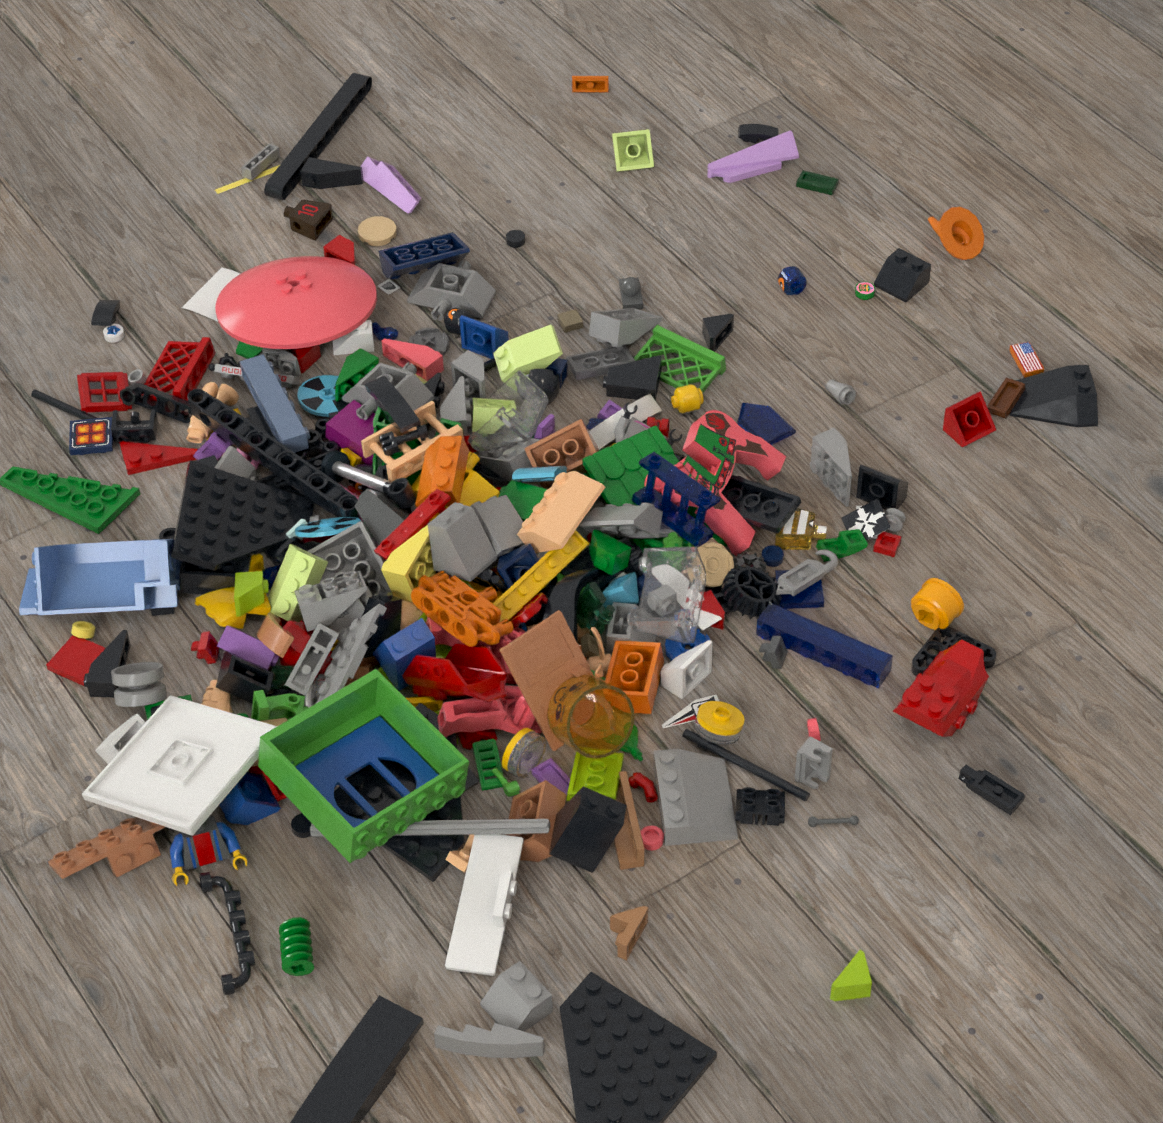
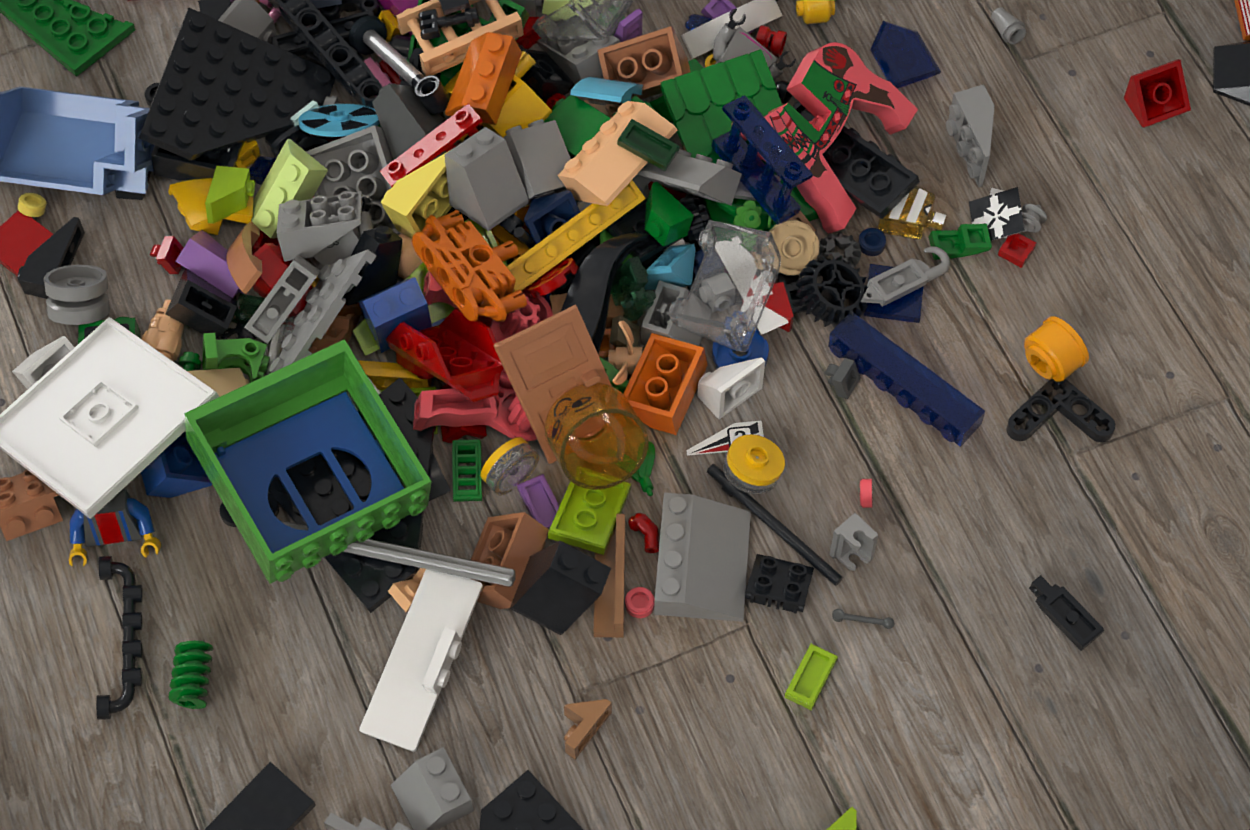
camera: 10 degrees right, 15 degrees up
bright green hand [492,767,520,797] -> none
black slope [856,465,908,510] -> none
red slope [893,640,989,737] -> none
reddish brown tile [987,377,1026,419] -> none
none -> dark green tile [617,119,680,171]
none -> lime tile [784,644,838,711]

